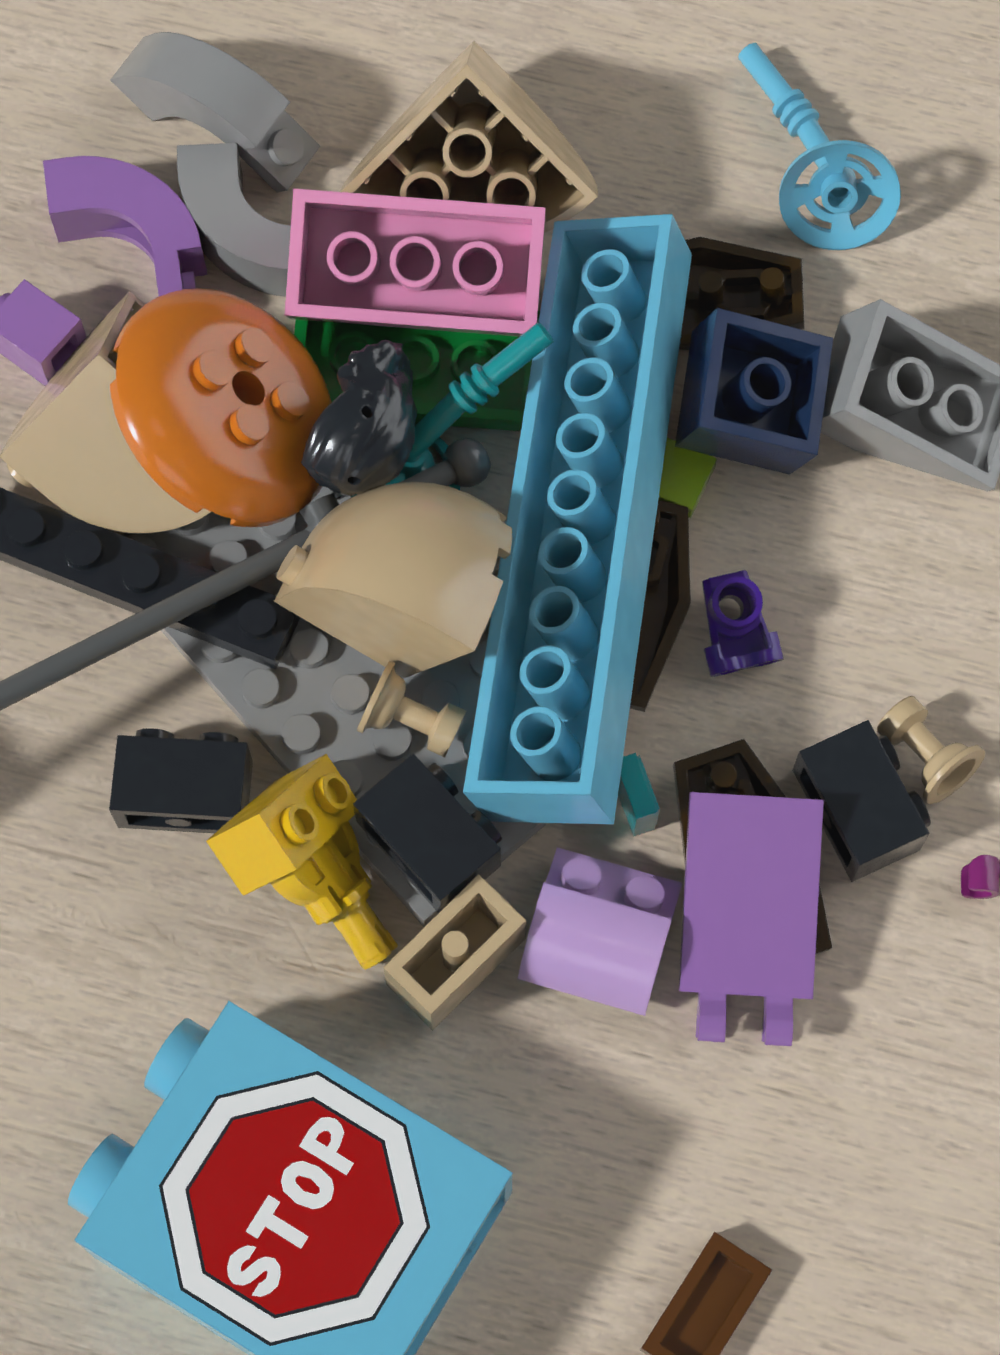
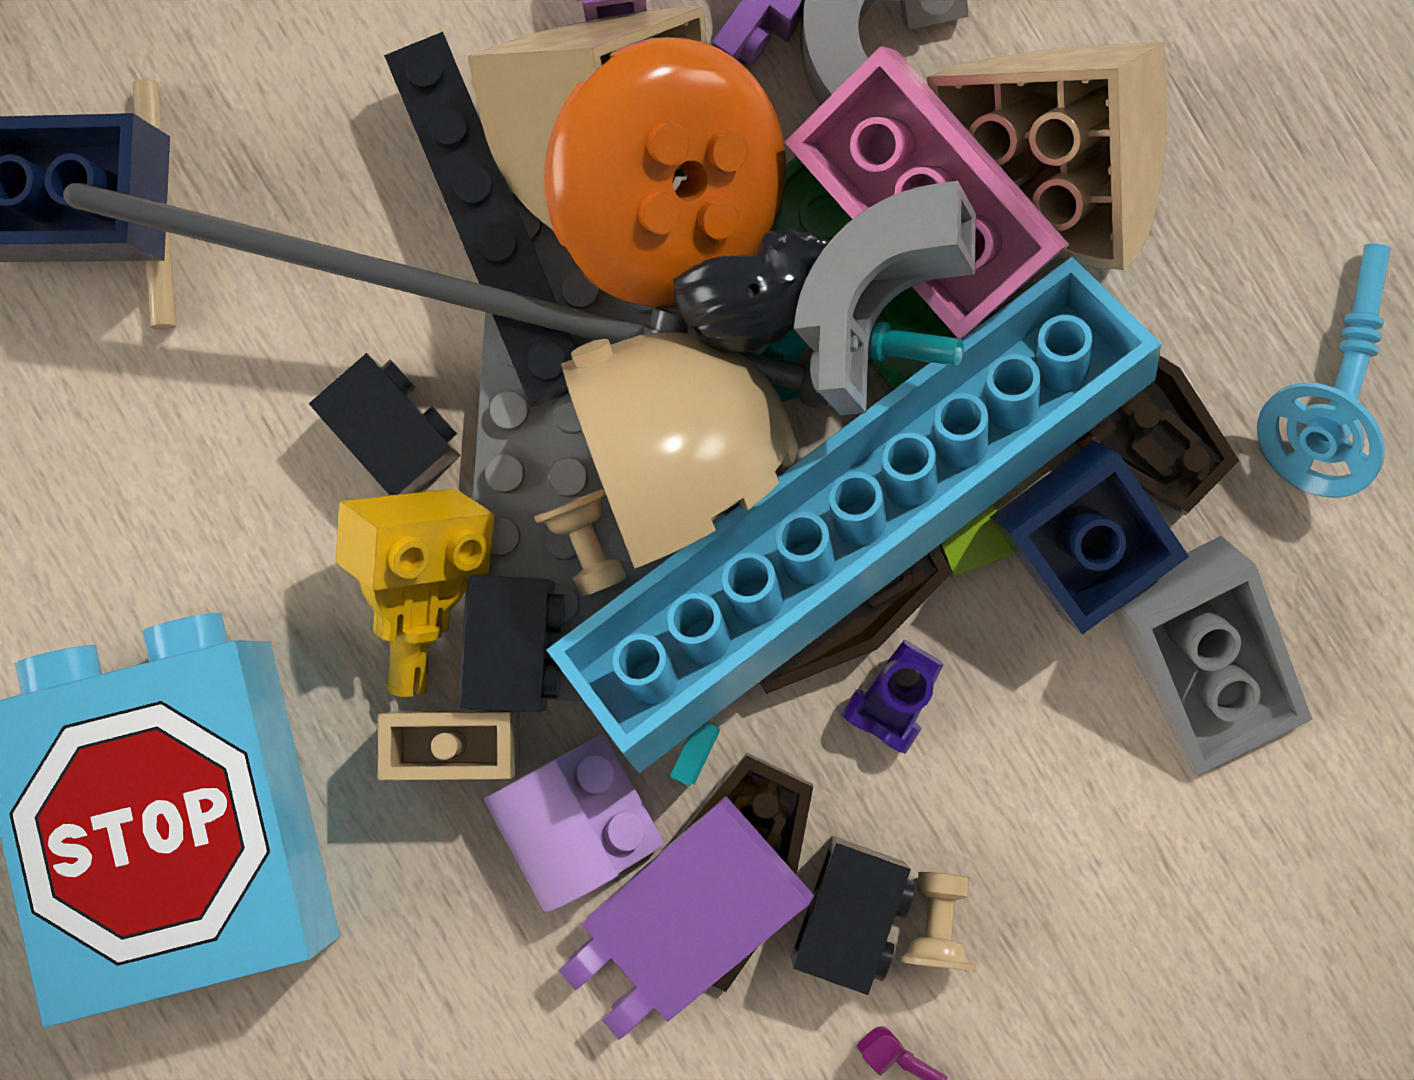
camera: 50 degrees right, 15 degrees up
none -> light grey arch [794,181,976,415]

